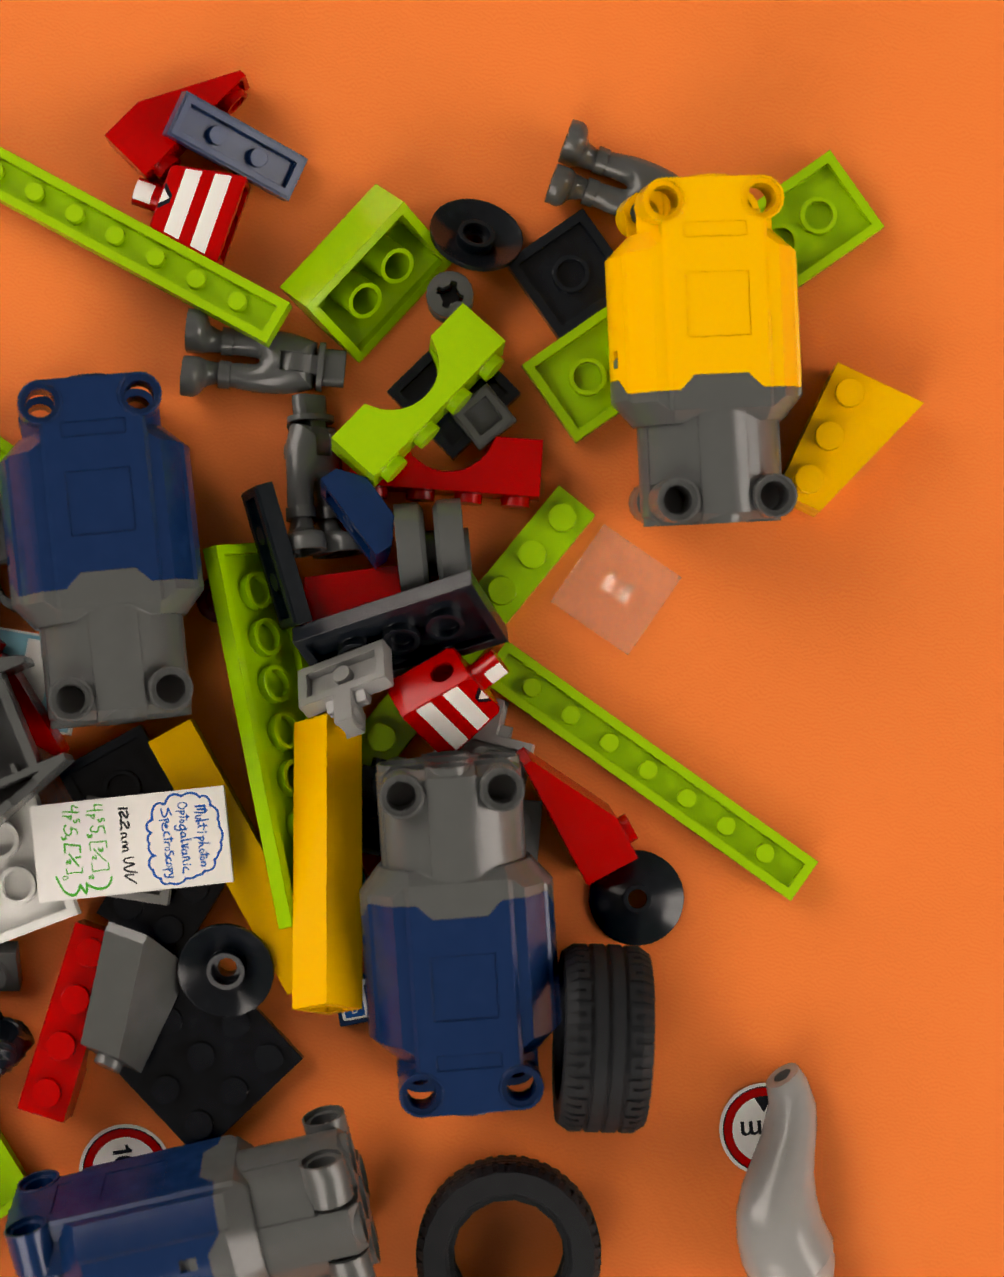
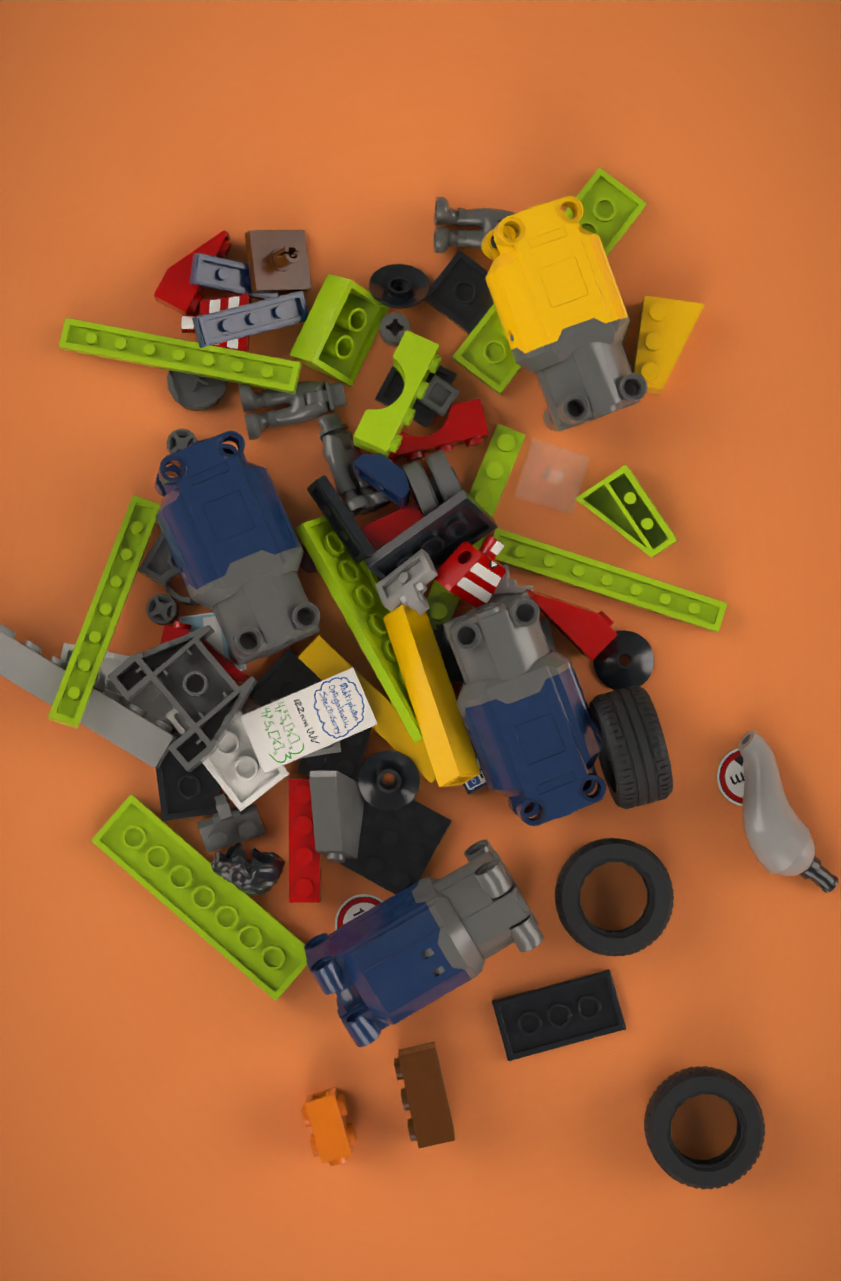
camera: 15 degrees left, 0 degrees up
none -> dark grey tile [167,371,228,411]
none -> dark grey wheel [167,429,198,454]
none -> tile [192,291,309,348]
none -> reddish brown tile [245,230,312,293]
none -> lime wedge [575,464,679,558]

